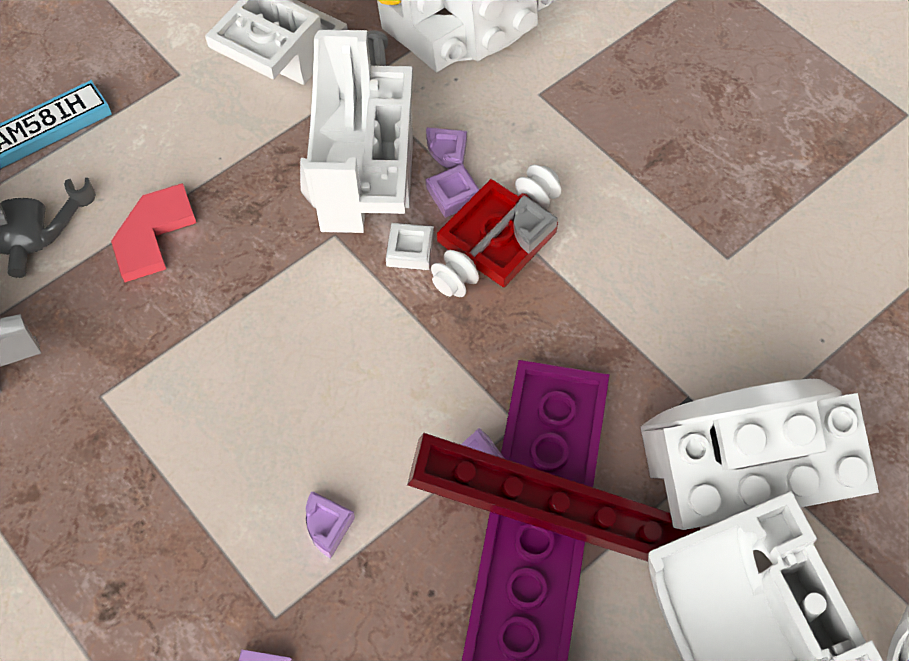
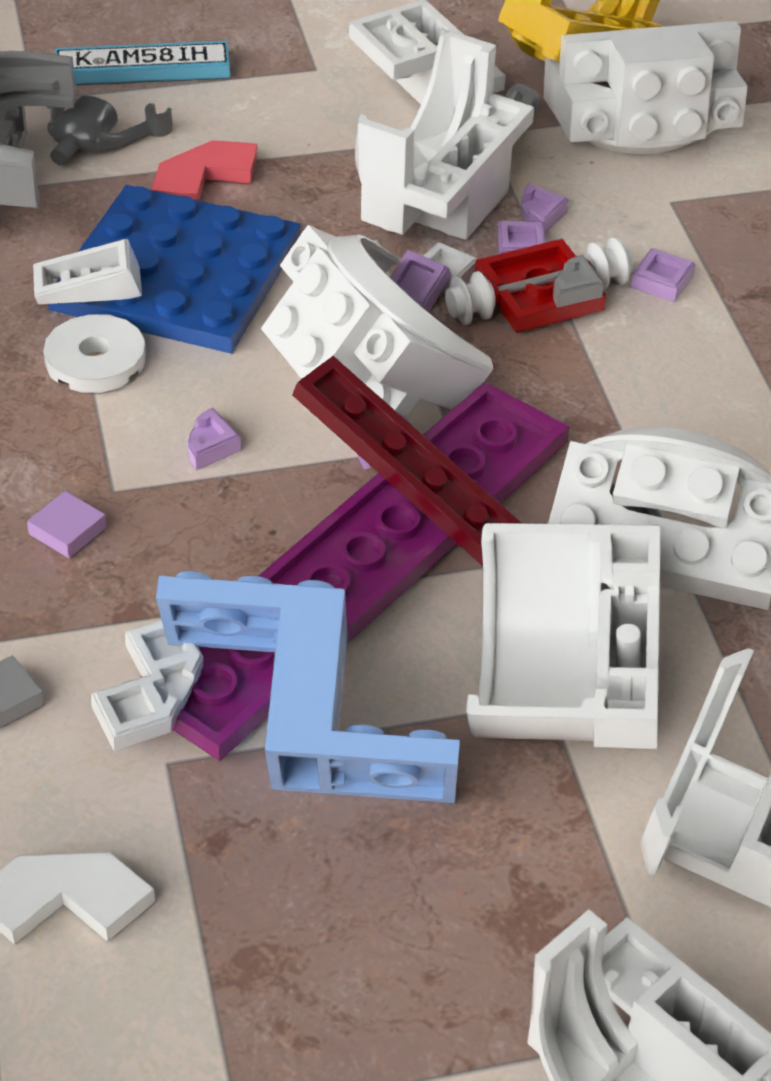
camera: 25 degrees right, 15 degrees down
none -> white slope [33,239,142,304]
none -> white tile [43,314,146,393]
none -> blue plate [48,185,301,354]
none -> white piece [261,225,493,417]
none -> lavender tile [390,250,452,312]
none -> lavender tile [631,248,695,302]

